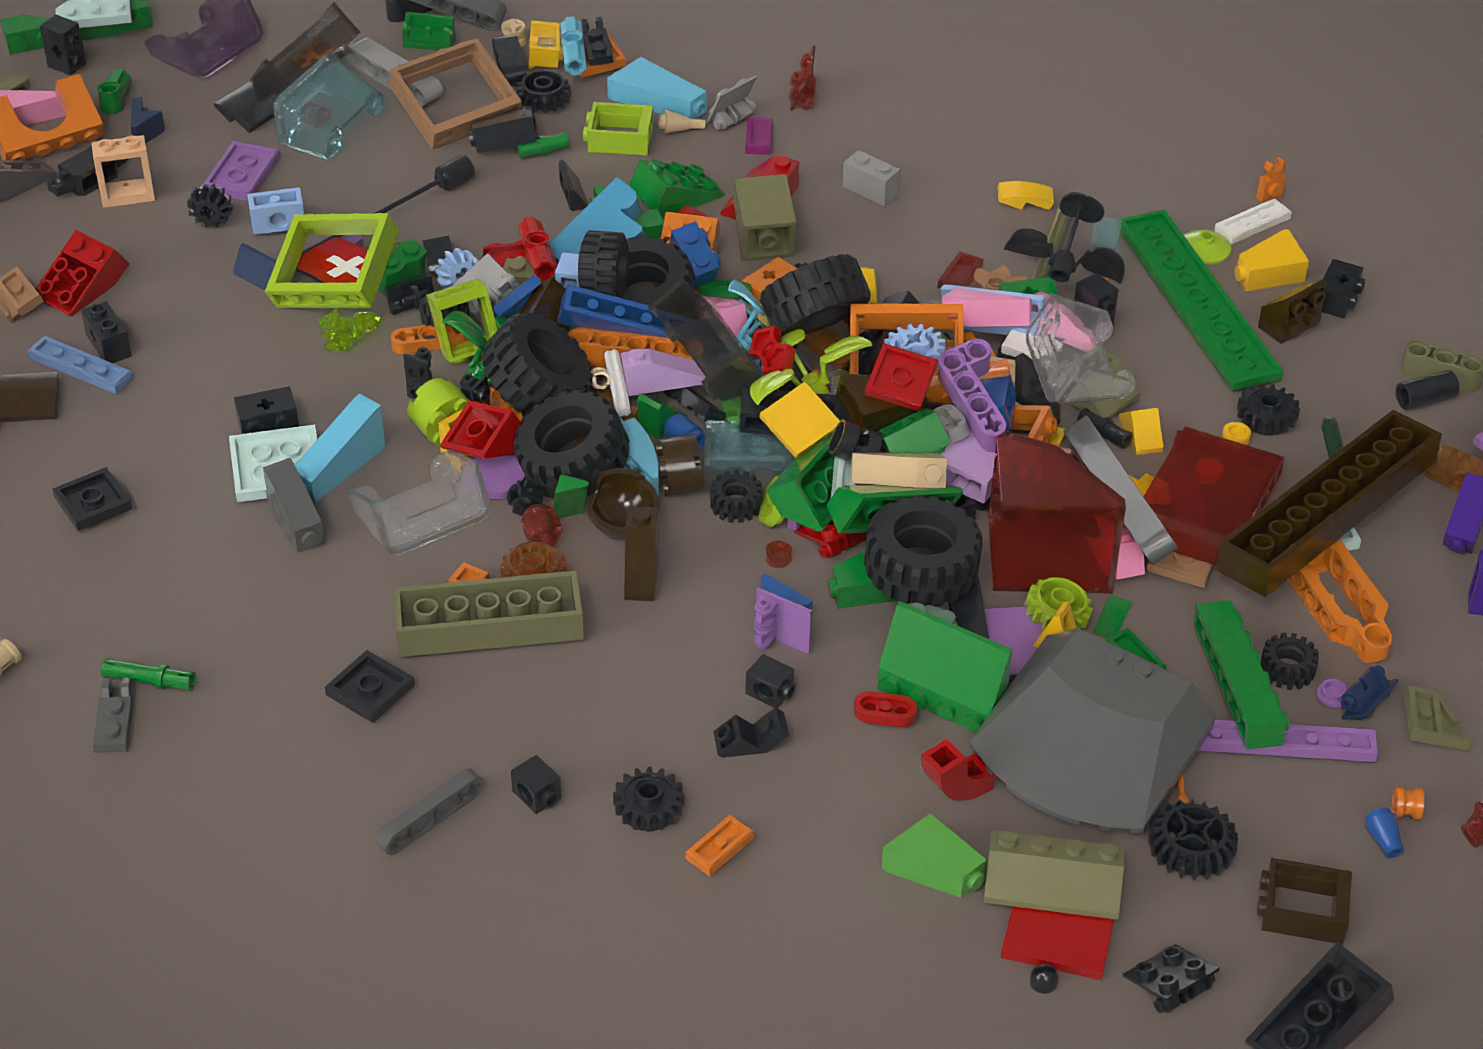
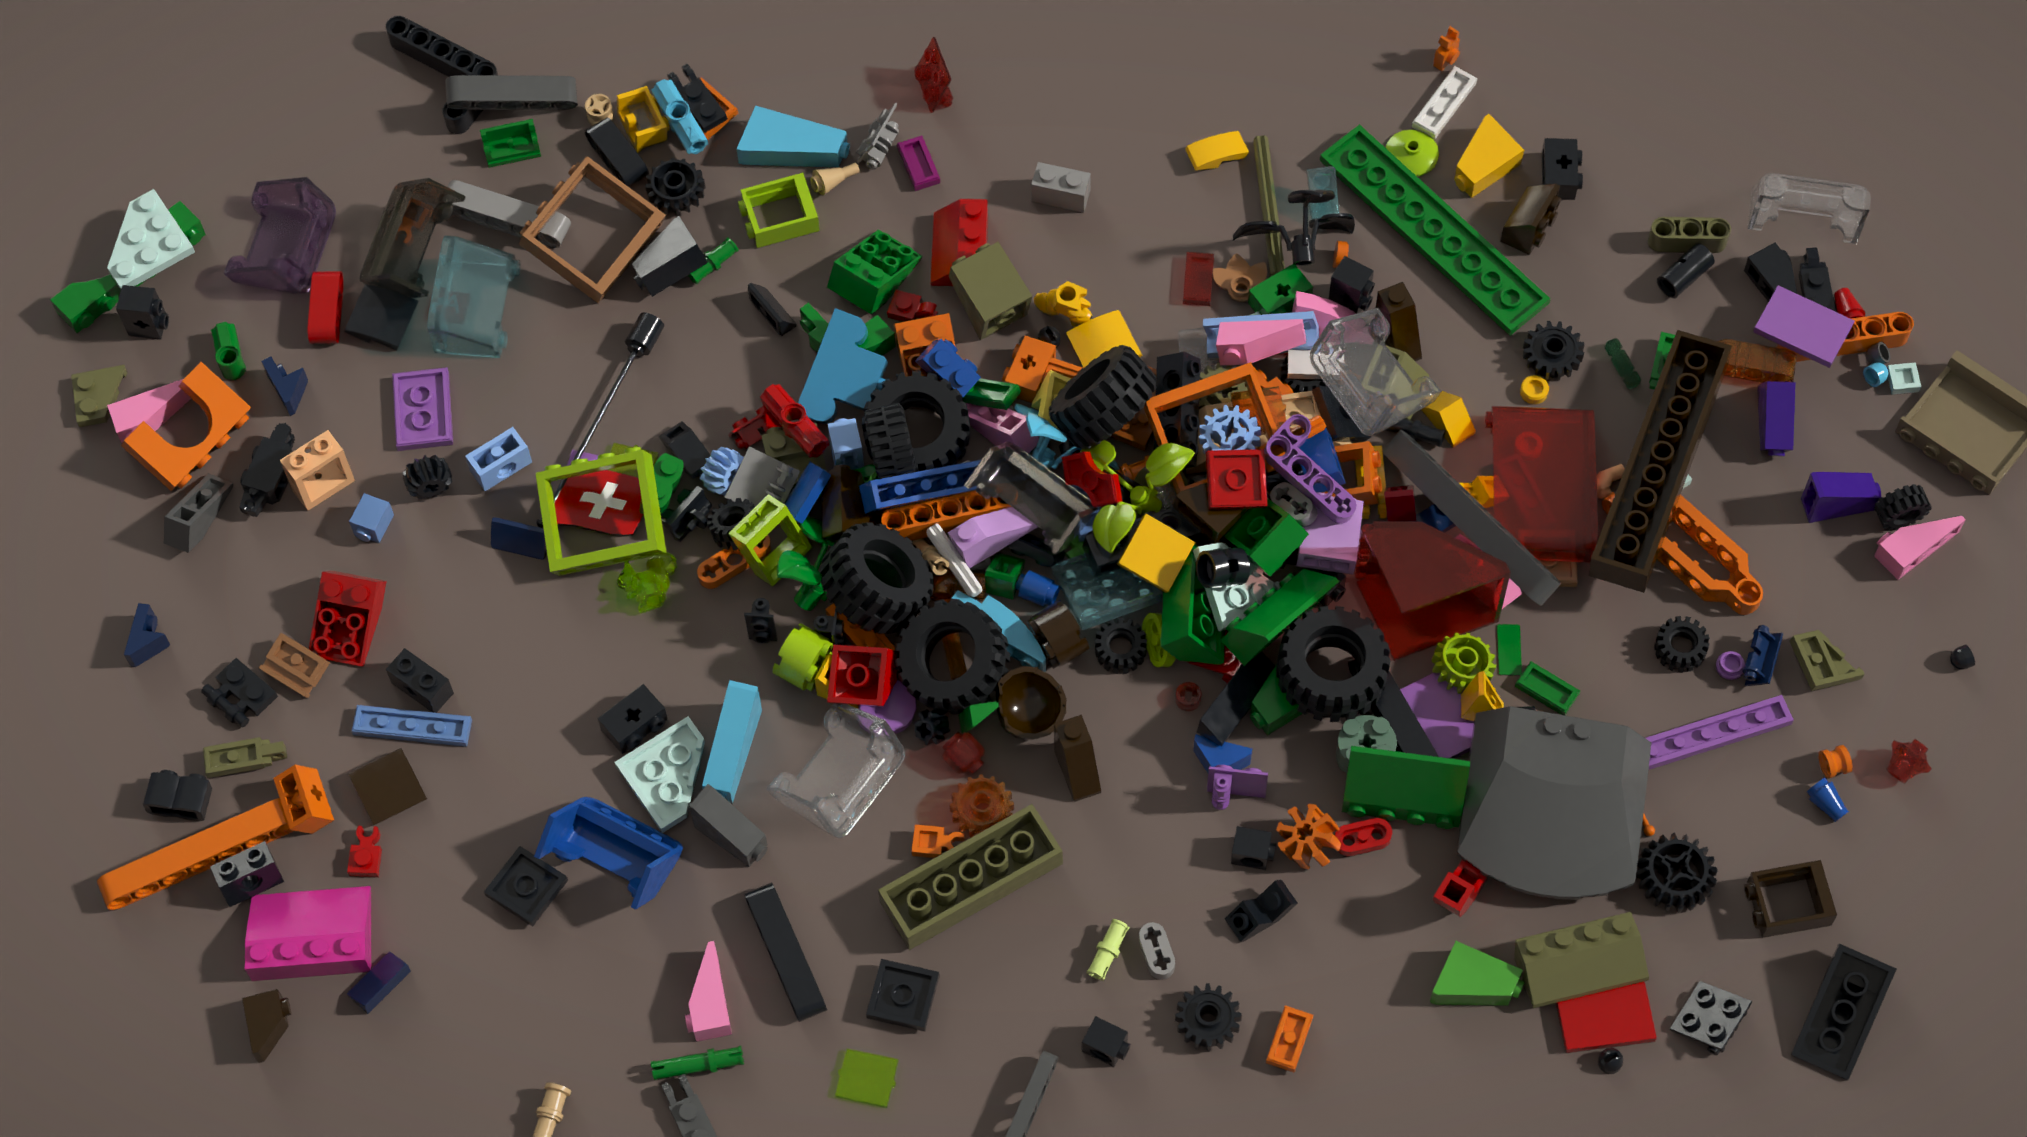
camera: 20 degrees left, 20 degrees up
tan slope [851,453,947,488] -> none
green brick [1193,600,1289,749] -> none
none -> red beam [307,271,344,344]
none -> medium blue brick [349,493,394,543]
none -> blue windscreen [534,797,683,910]
none -> bright pink slope [685,941,732,1042]
none -> black beam [744,882,827,1022]
none -> clear neon green piece [835,1048,899,1108]
none -> yellow animal [1034,281,1092,327]
none -> yellowish green pin [1087,919,1130,981]
none -> light grey beam [1139,922,1175,980]
none -> black slope [1197,652,1275,747]
none -> orange gear [1276,804,1341,869]
none -> dark brown slope [1373,282,1422,361]

